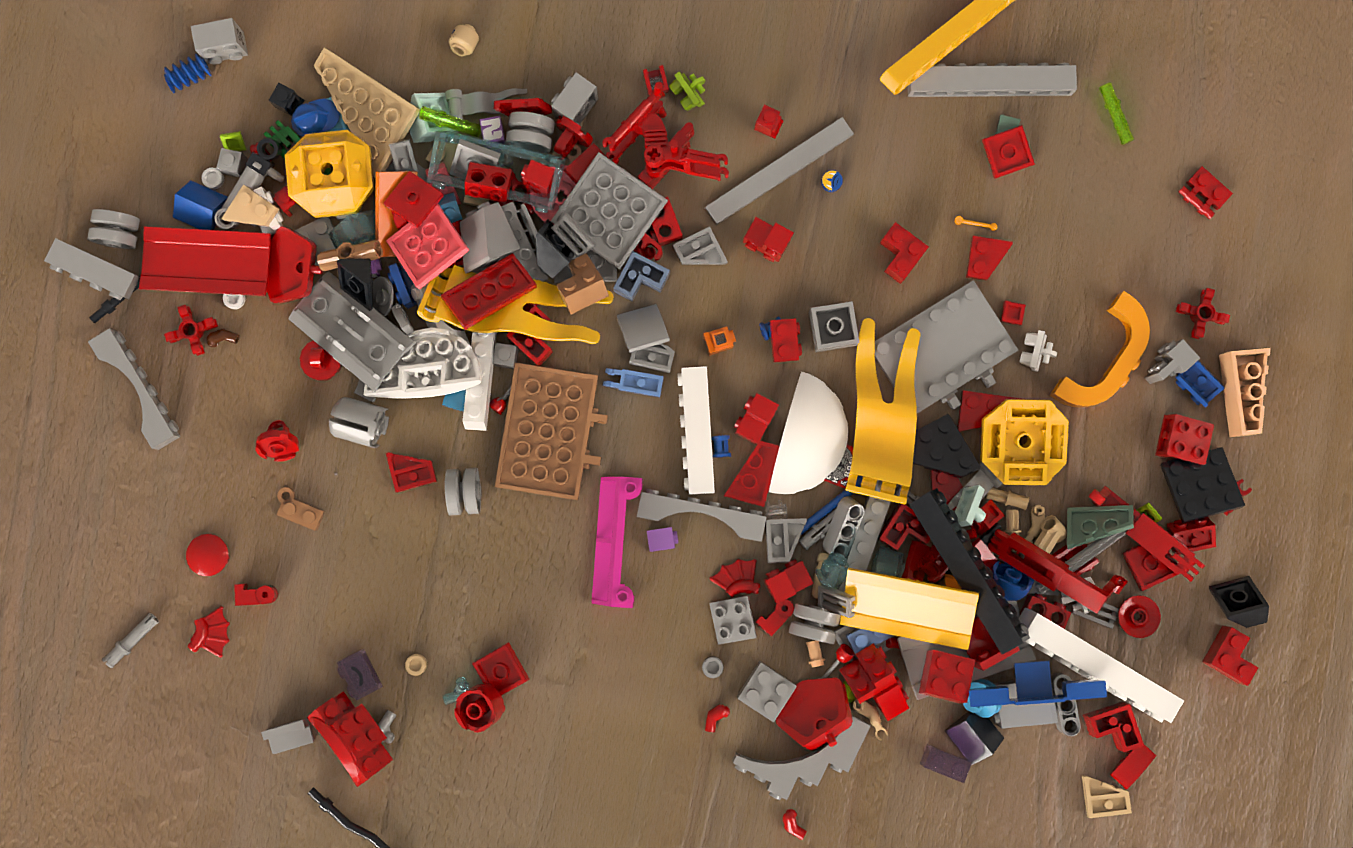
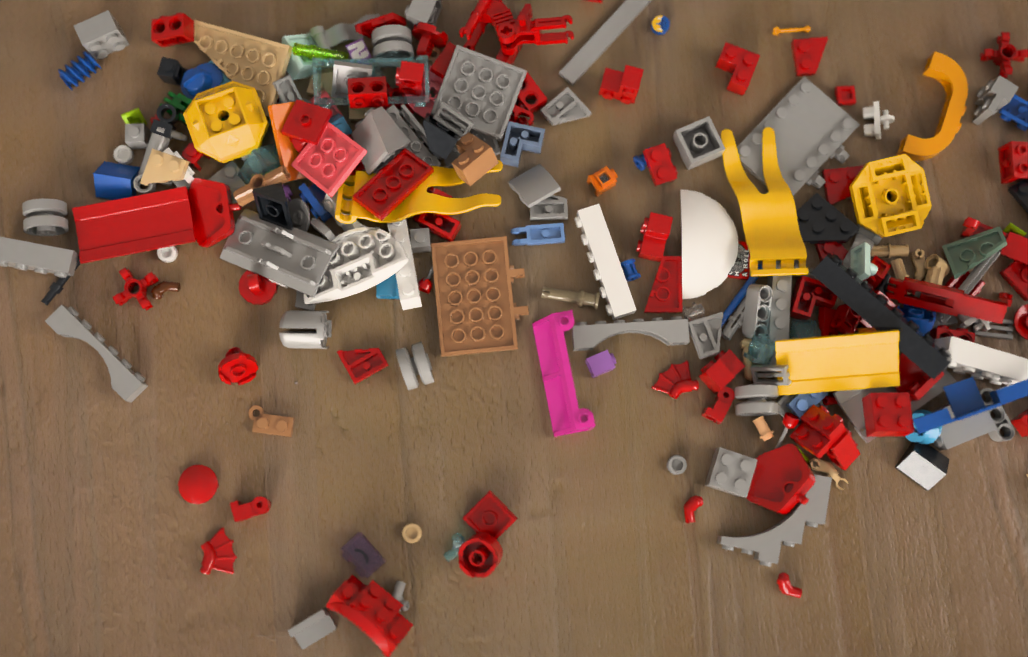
camera: 15 degrees left, 5 degrees down
light grey pin [102,613,159,668] -> none
light grey hinge [709,596,757,645] -> none
brick [920,744,972,783] -> none
none -> red brick [151,13,194,48]
none -> dark tan pin [541,286,600,309]

